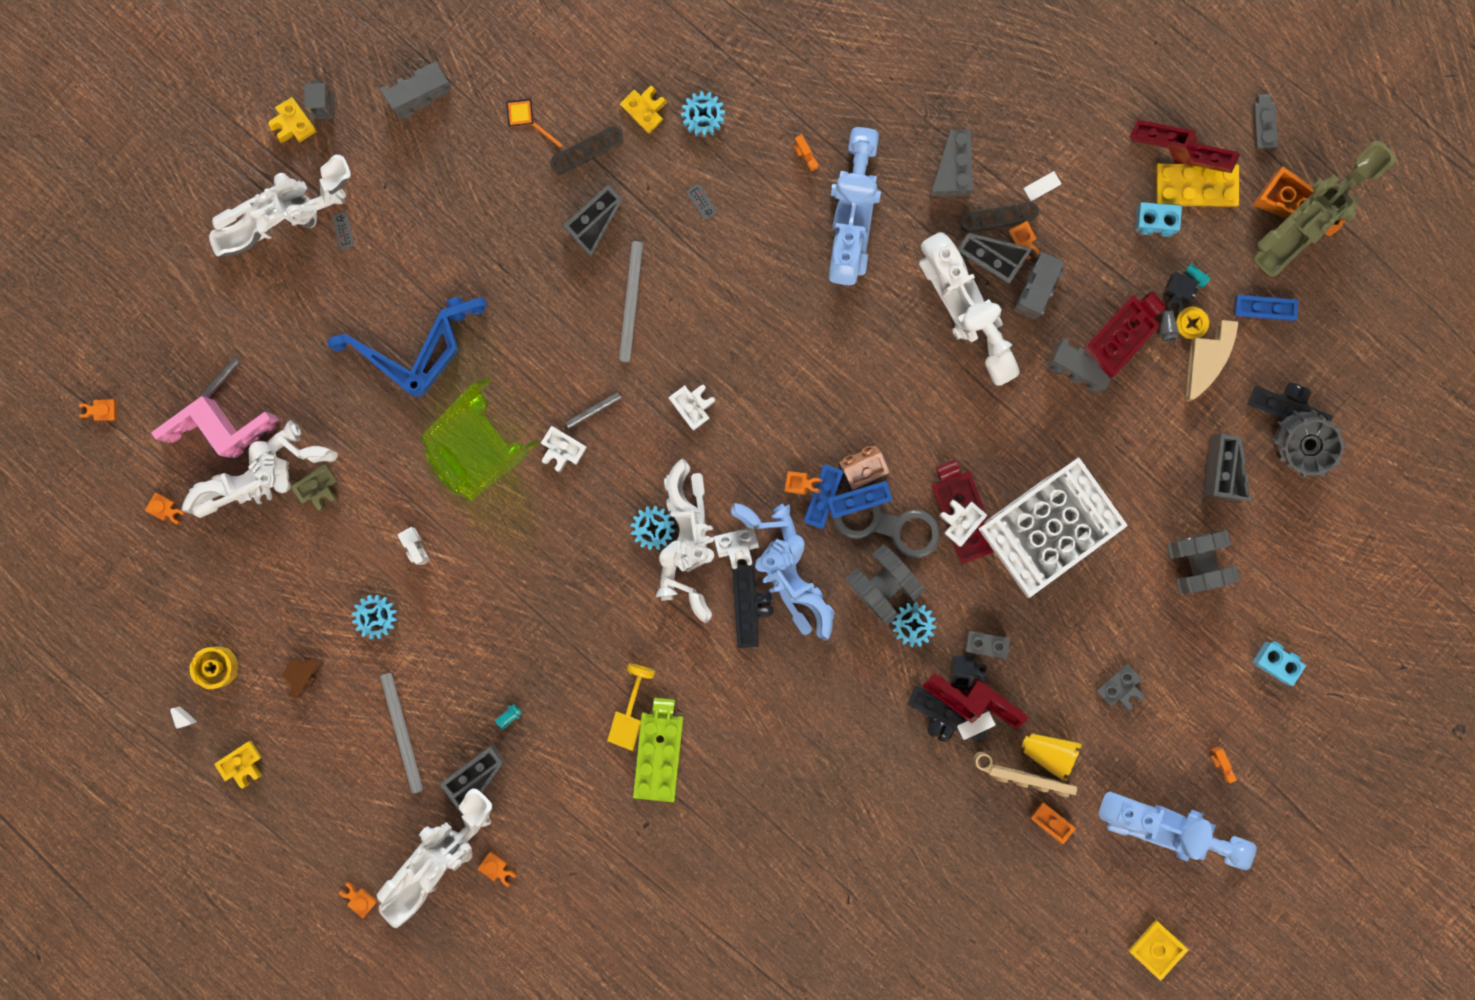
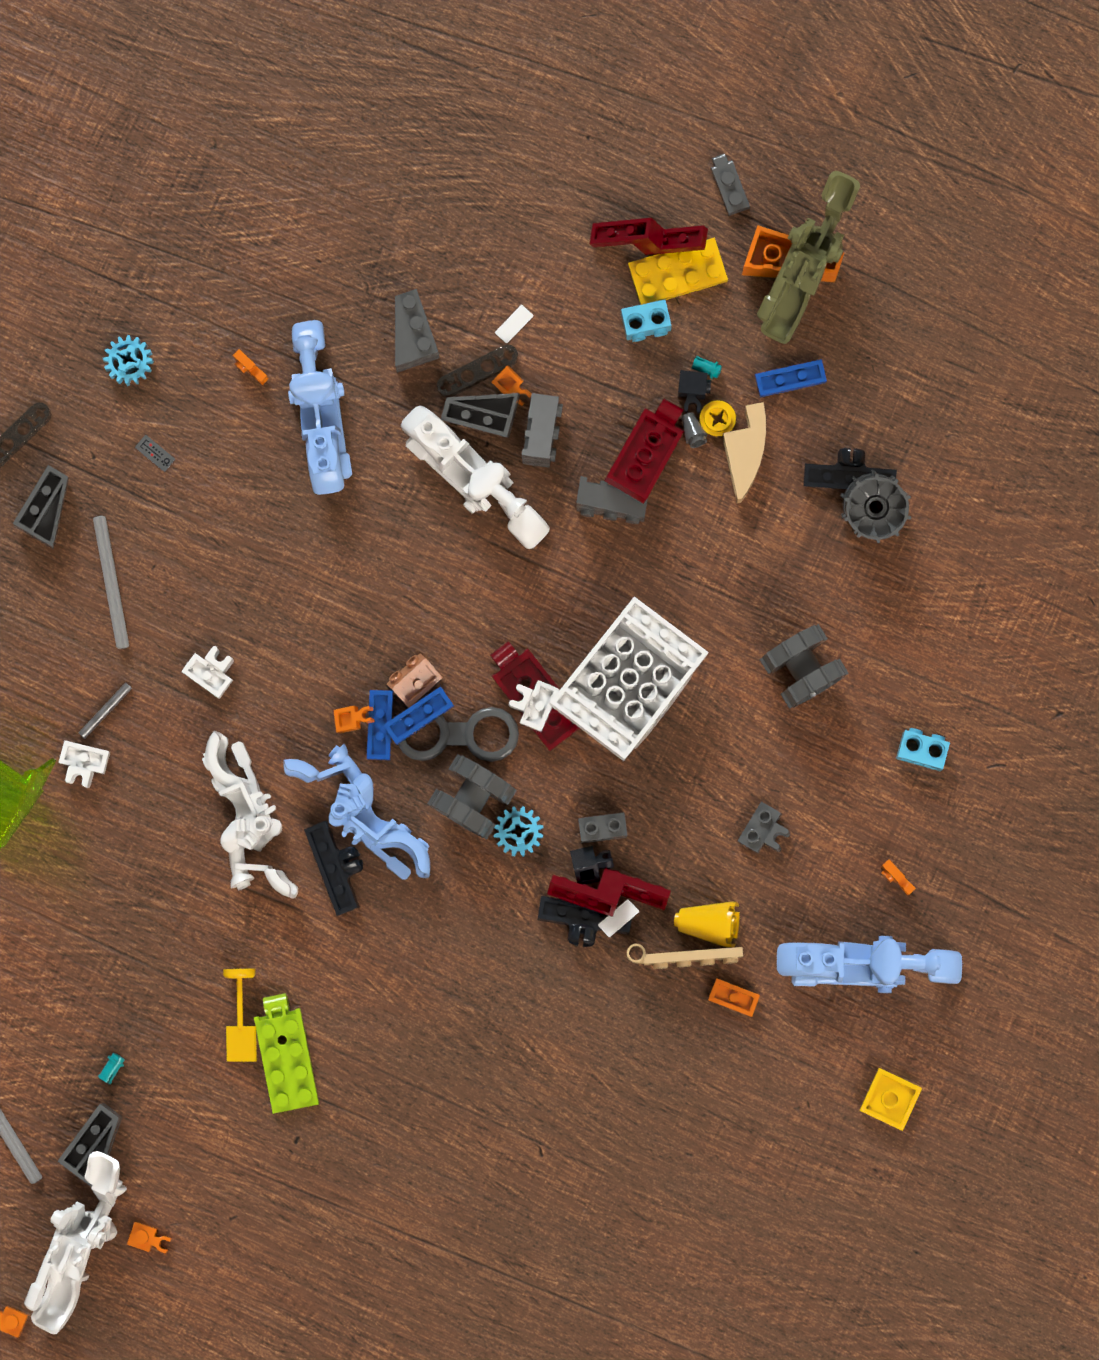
camera: 10 degrees left, 5 degrees down
yellow plate [620,86,667,134] -> none
medium azure gear [631,506,675,550] -> none
white plate [714,527,759,569] -> none
dark grey wedge [1203,434,1252,502] -> none

